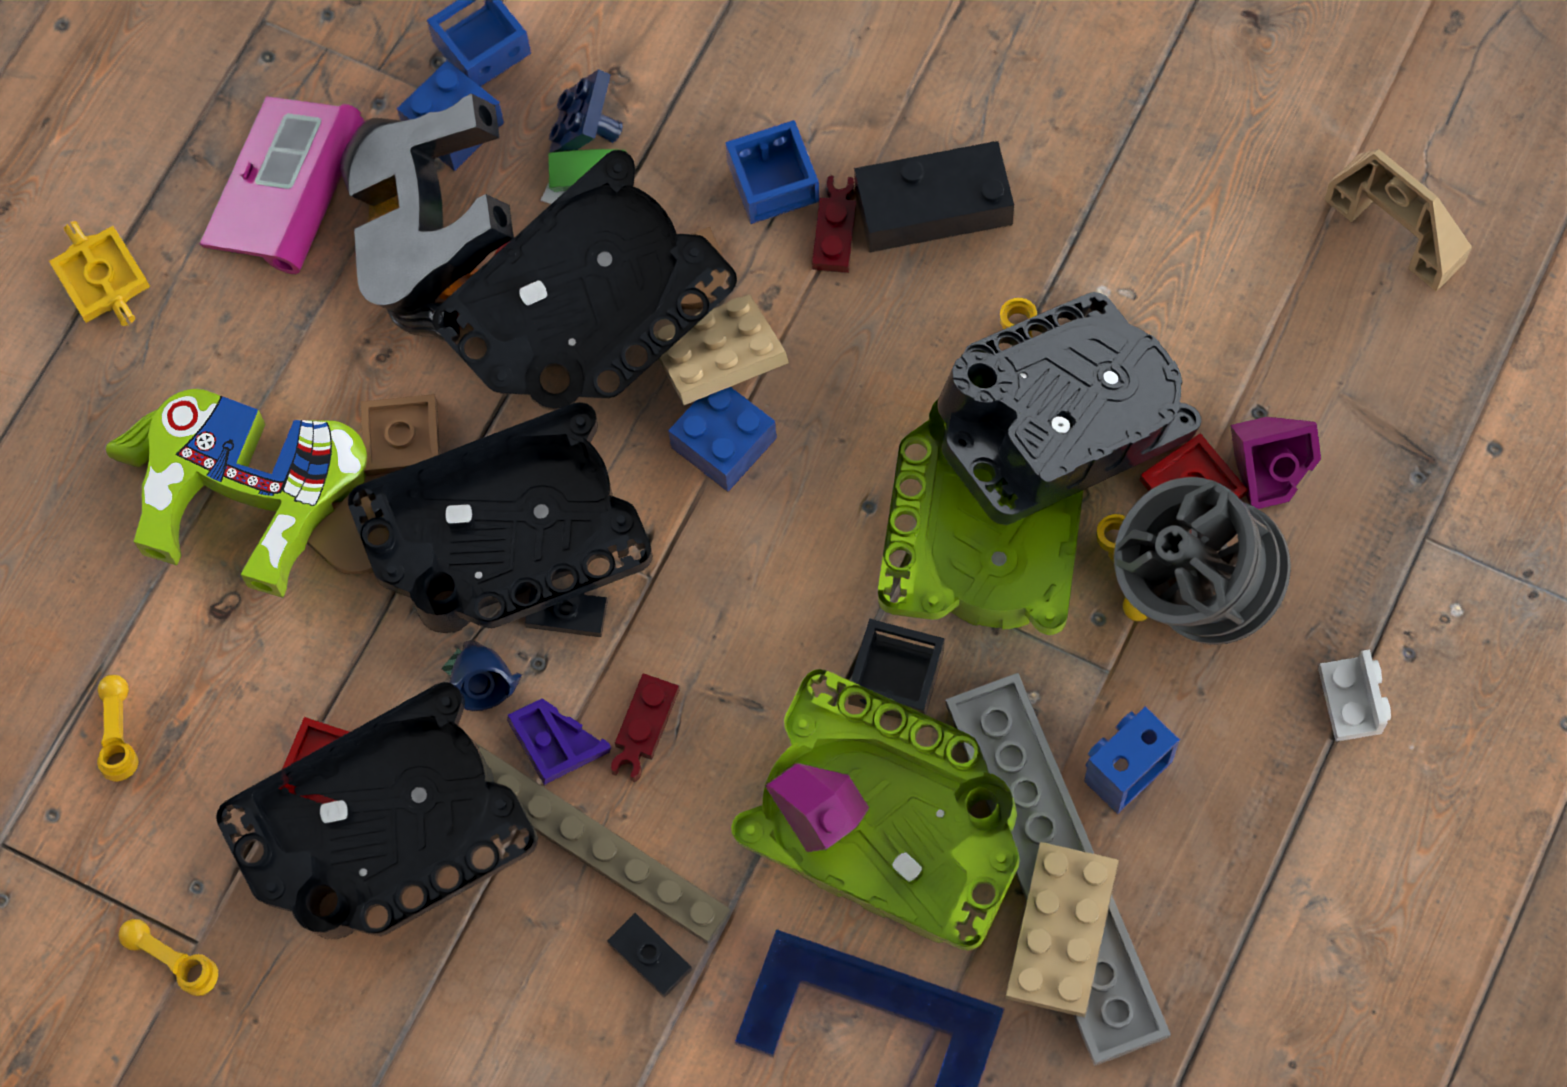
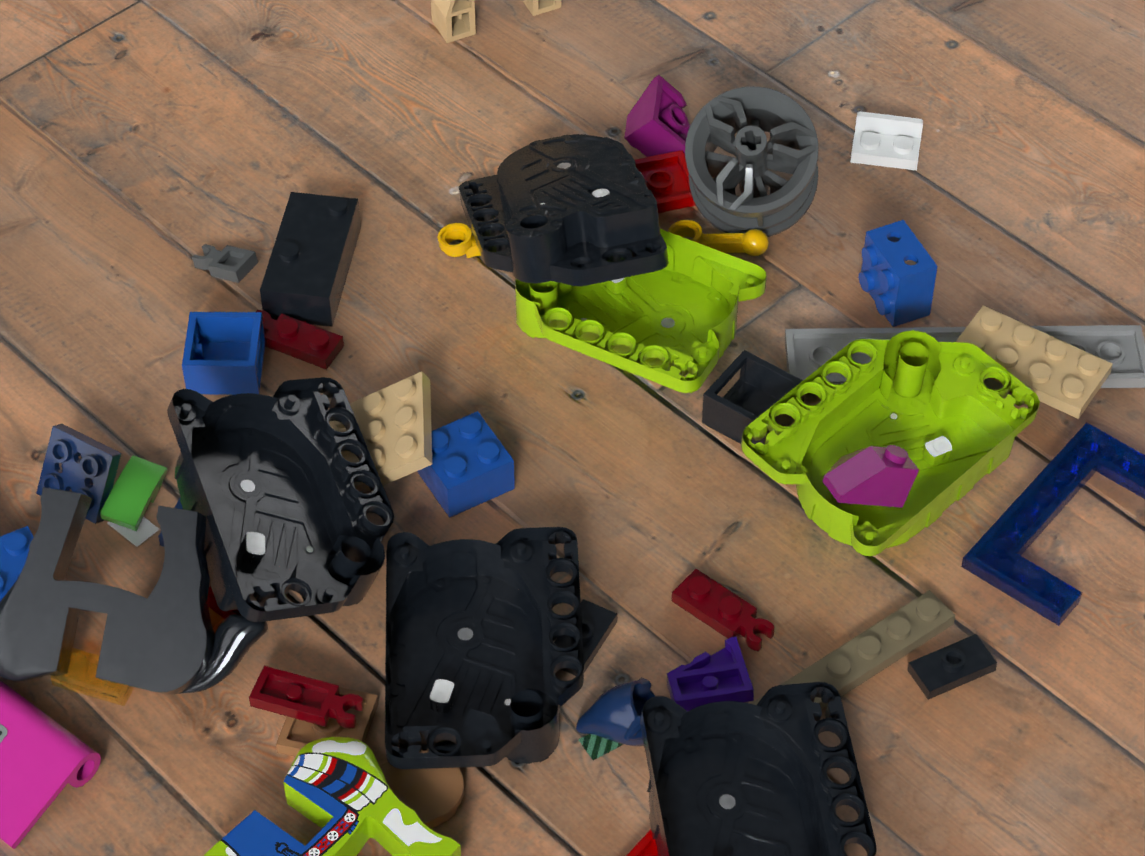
camera: 75 degrees left, 20 degrees down
none -> dark grey plate [192,244,258,283]
none -> dark red plate [249,666,364,729]

